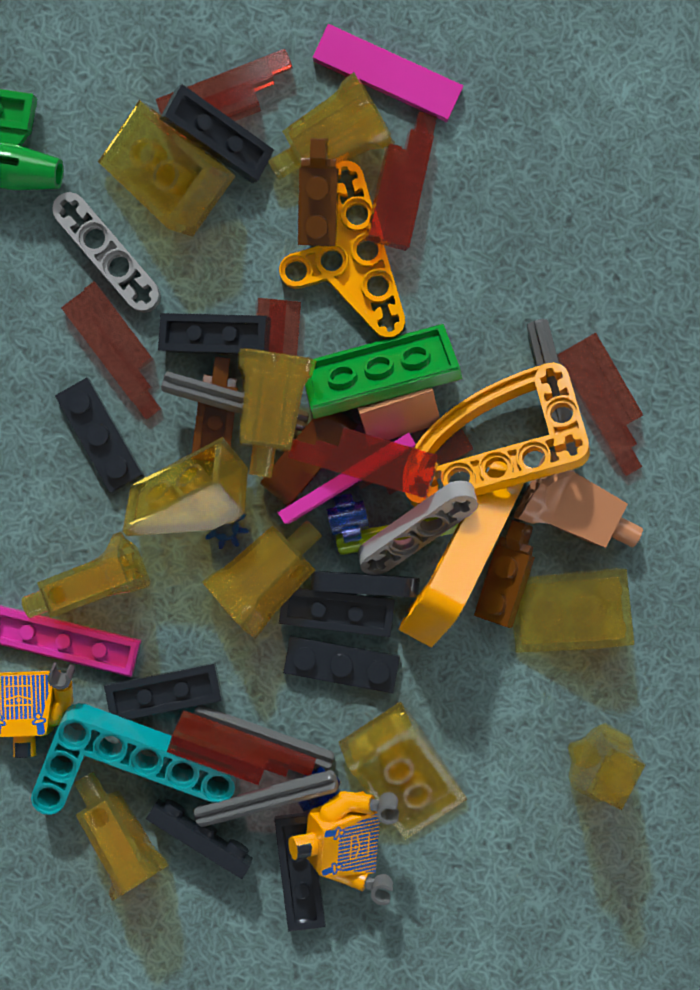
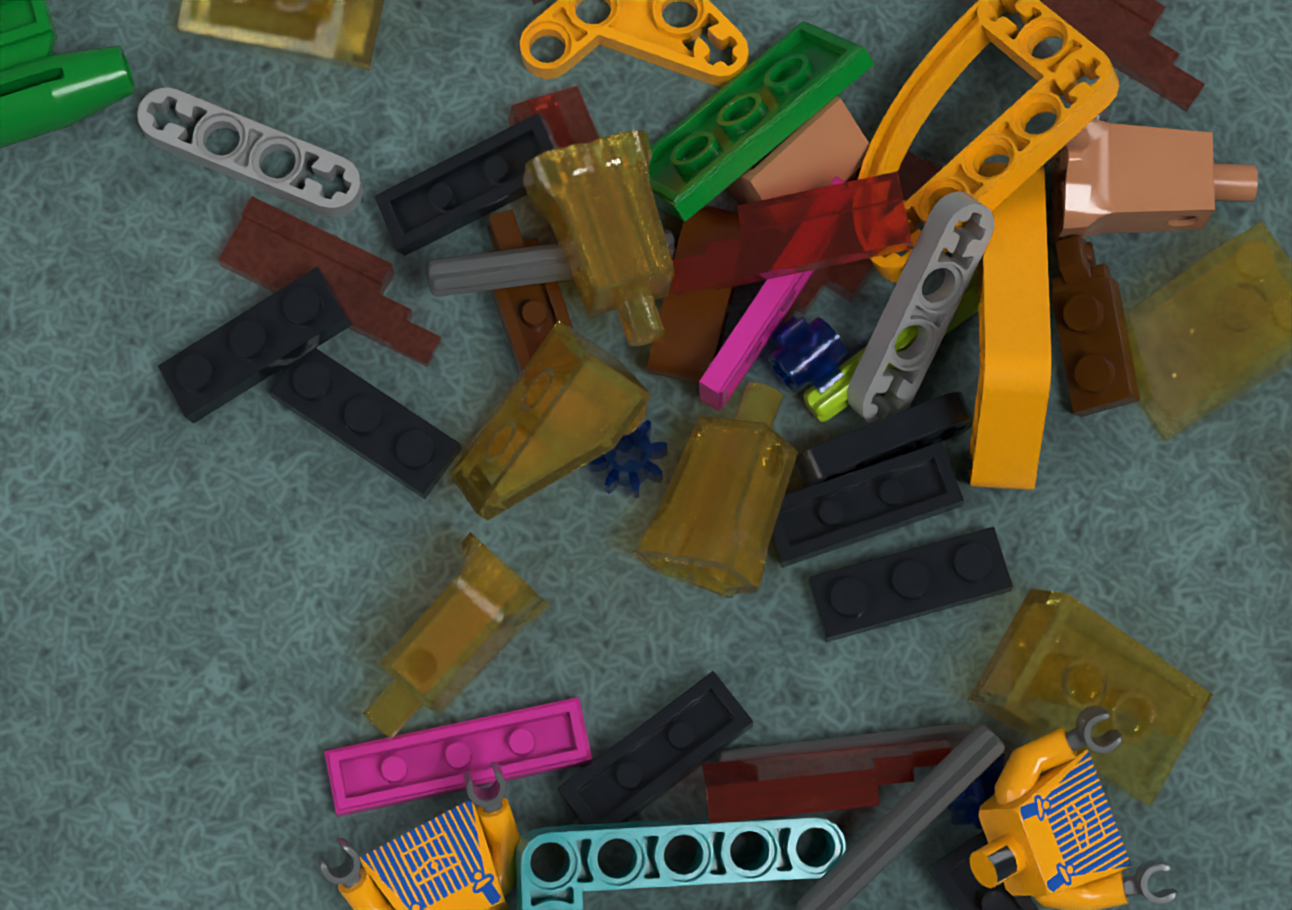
camera: 20 degrees left, 15 degrees down
none -> black plate [158,267,353,423]

